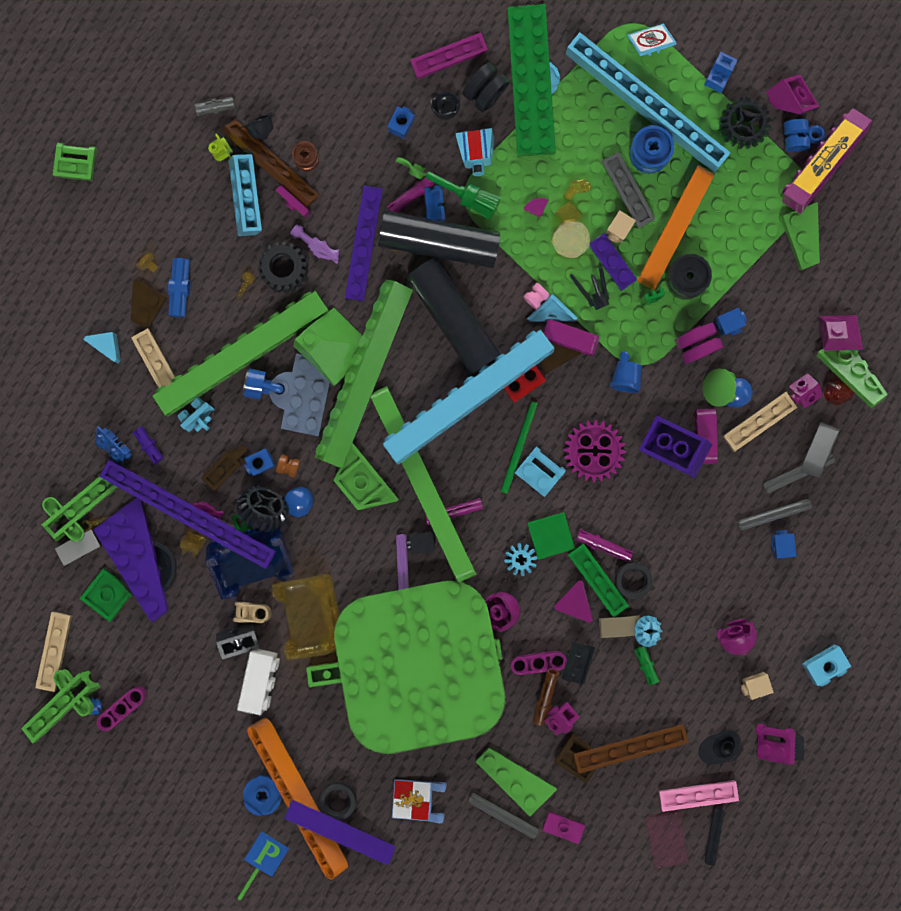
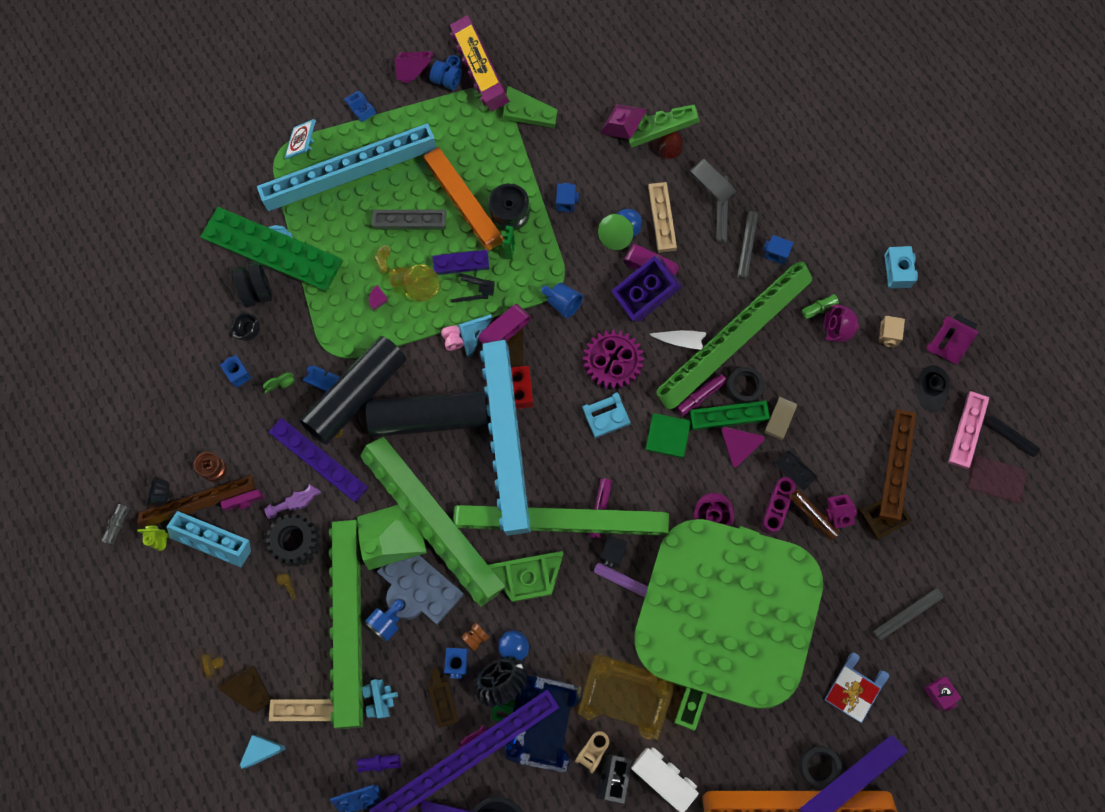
camera: 60 degrees left, 15 degrees down
bright green plate [53,143,97,181] -> none
blue piece [168,258,191,318] -> none
clear yellow tile [180,532,206,557] -> none
magenta pin [386,171,436,213] -> none
magenta plate [410,33,488,80] -> none
green piece [426,172,501,220] -> none
torso [456,128,494,176] -> none
bright green wing [475,747,557,816] -> none
green piece [500,401,538,494] -> none
medium azure gear [505,543,537,576] -> none
magenta plate [542,812,585,844] -> none
tan brick [605,210,636,243] -> none
blue wheel [629,125,674,174] -> none
medium azure gear [634,616,663,647] -> none
green pin [634,646,660,686] -> none
magenta wheel [674,322,724,365] -> none
black gear [719,97,771,149] -> none
magenta brick [789,373,823,409] -> none
none -> white sticker [650,331,706,350]
none -> bright green beam [657,262,813,409]
none -> bright green axle [802,294,839,319]
none -> magenta brick [923,676,962,711]

